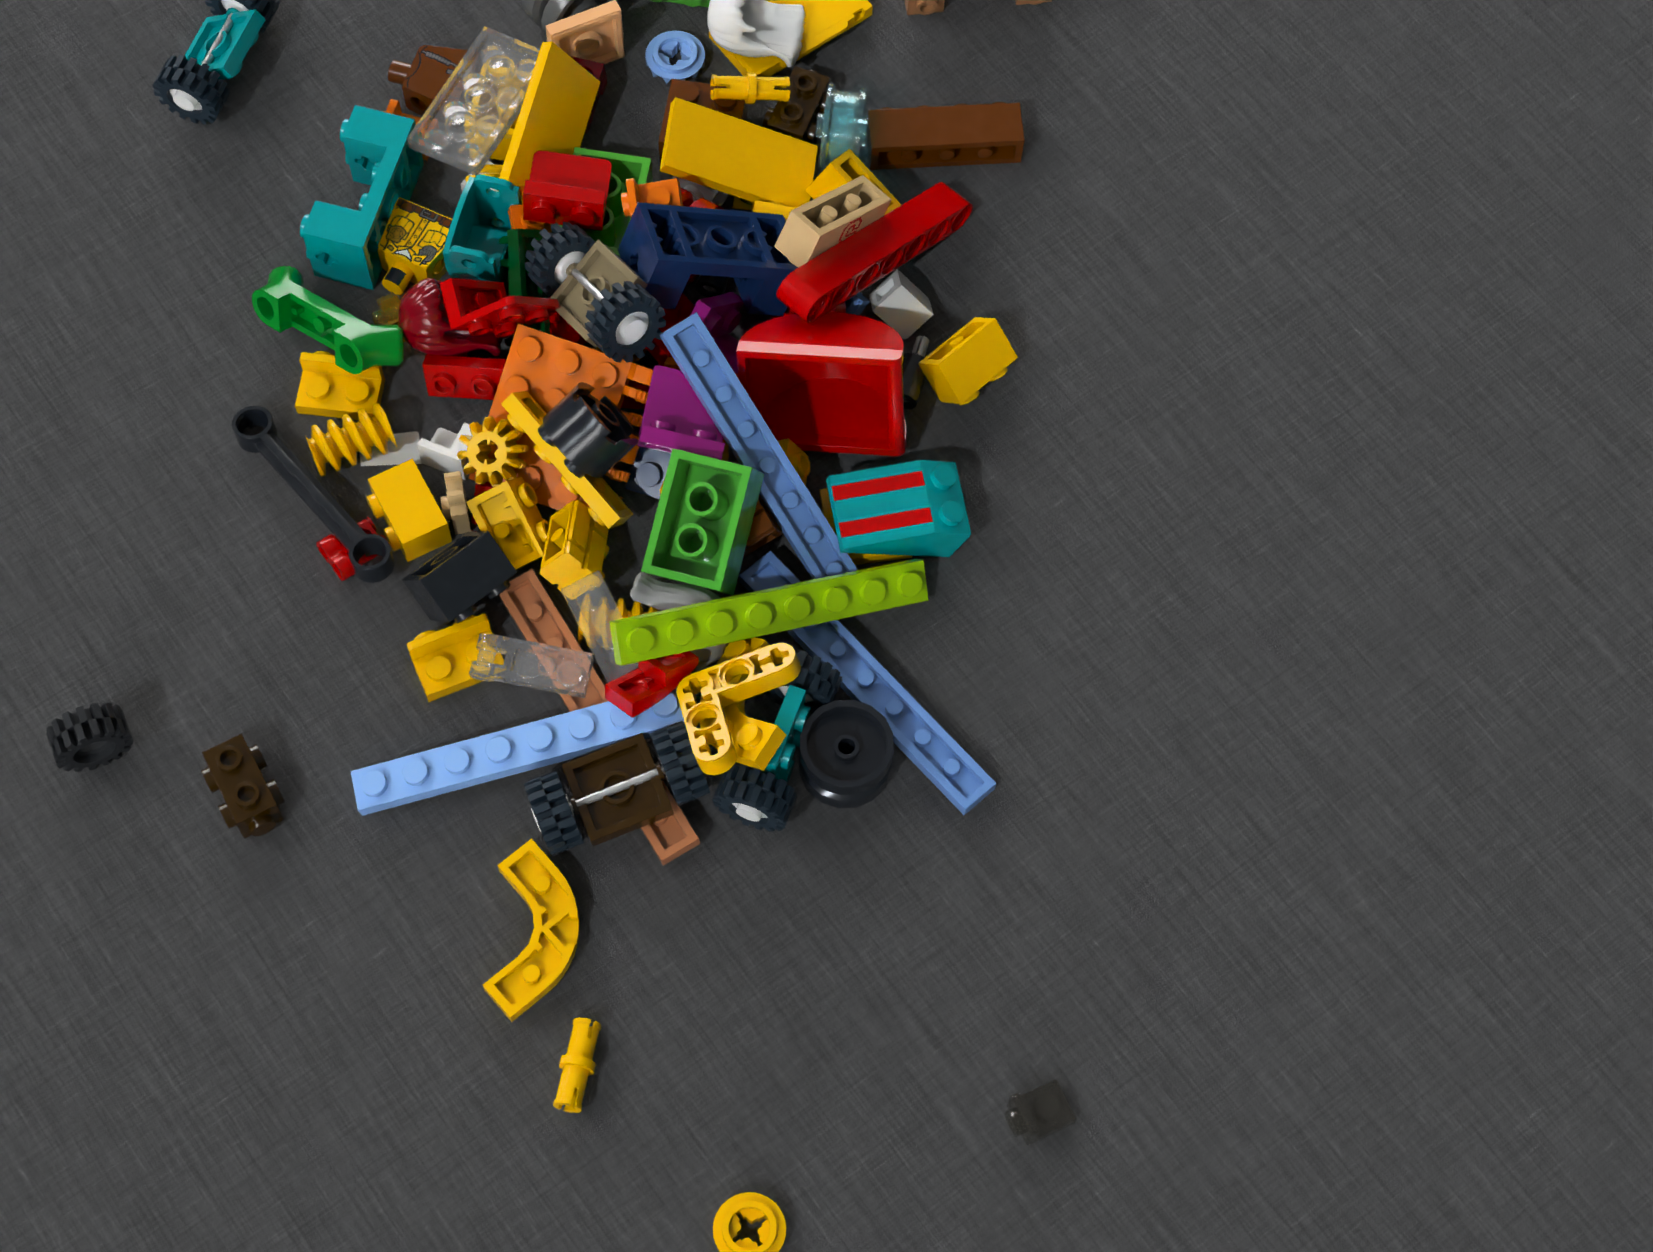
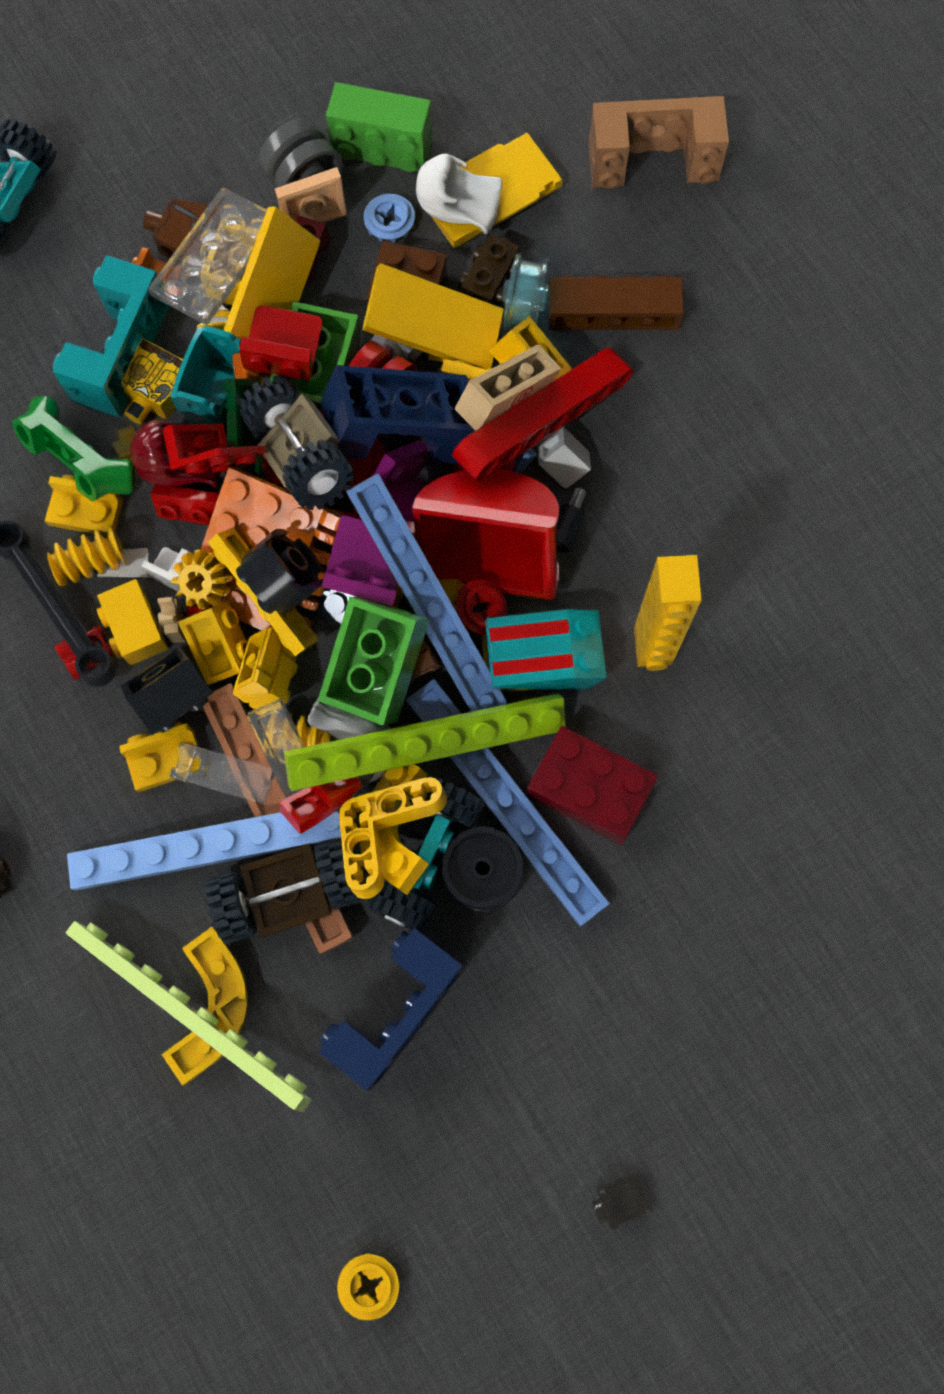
camera: 10 degrees right, 10 degrees up
yellow pin [553,1017,601,1113] -> none
orange bracket [621,178,683,217] -> none
yellow pin [710,72,790,104] -> none
yellow brick [918,317,1018,405] -> none
none -> yellowish green plate [66,921,312,1112]
none -> dark blue plate [319,928,463,1091]
none -> red gear [454,579,507,636]
none -> dark red brick [527,725,658,846]
none -> yellow brick [634,555,702,671]

